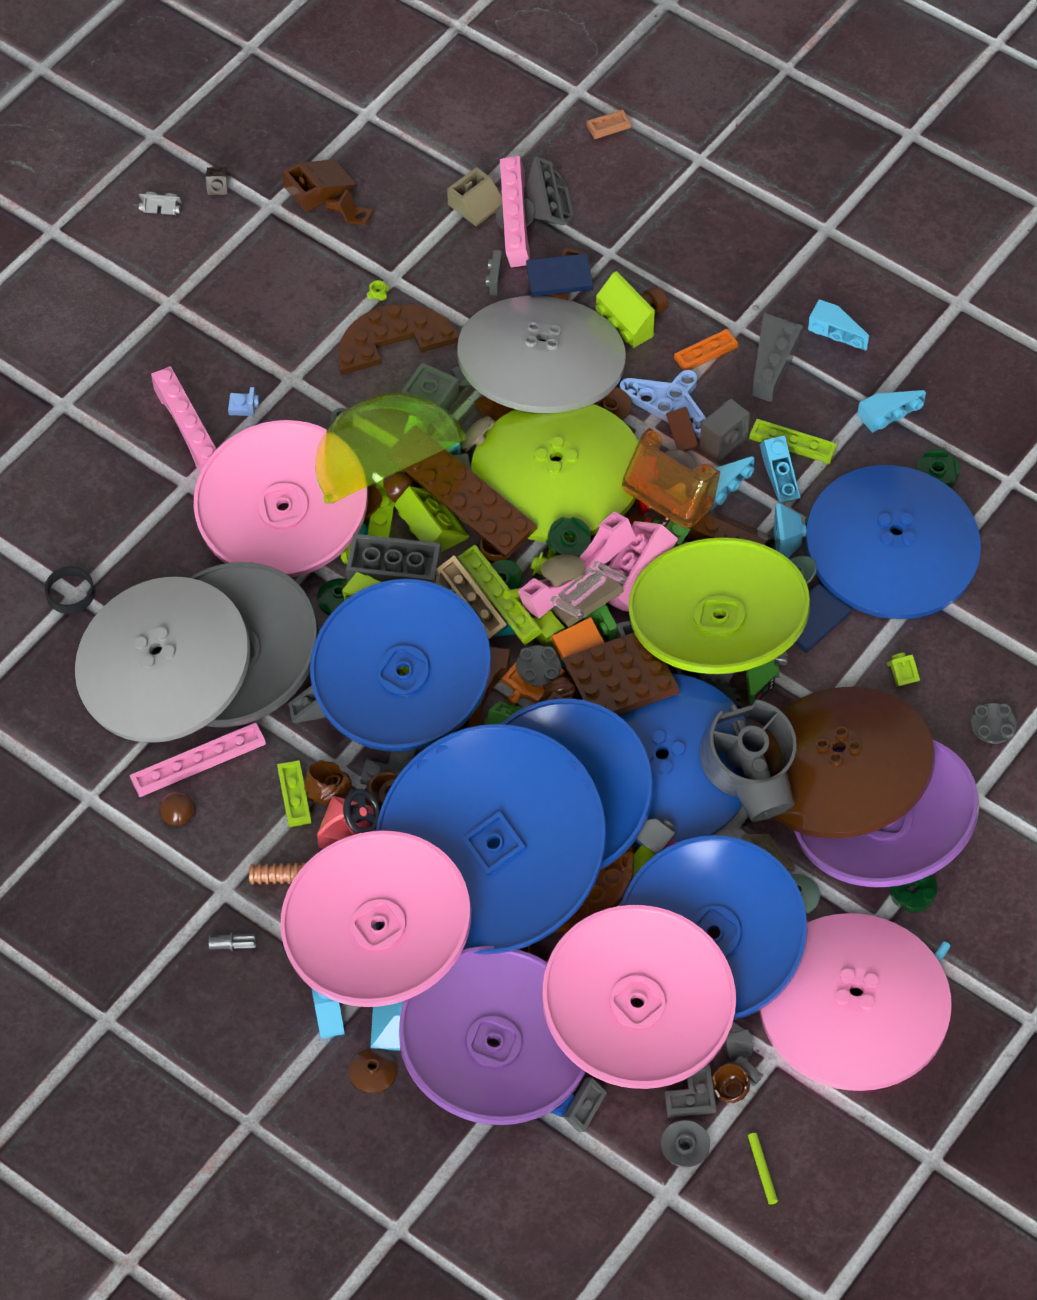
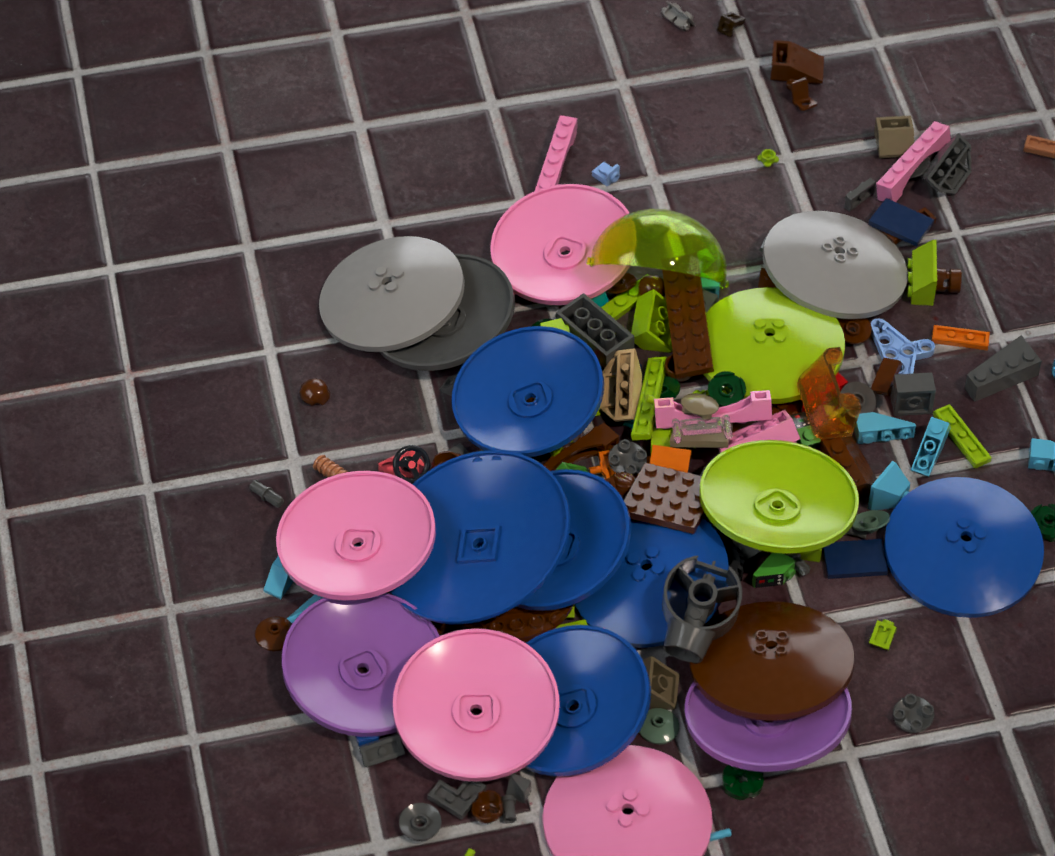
camera: 40 degrees right, 5 degrees down
black tyre [45,566,95,614] -> none
bright pink plate [130,723,266,797] -> none
lime plate [277,760,311,827] -> none
reddish brown hair [304,760,352,807] -> none
reddish brown plate [338,304,459,375] -> none
dark grey container [400,363,459,424] -> none
dark tan dish [460,416,495,452] -> none
bright green slope [584,604,617,641] -> none
dark grey slope [637,818,677,854] -> none

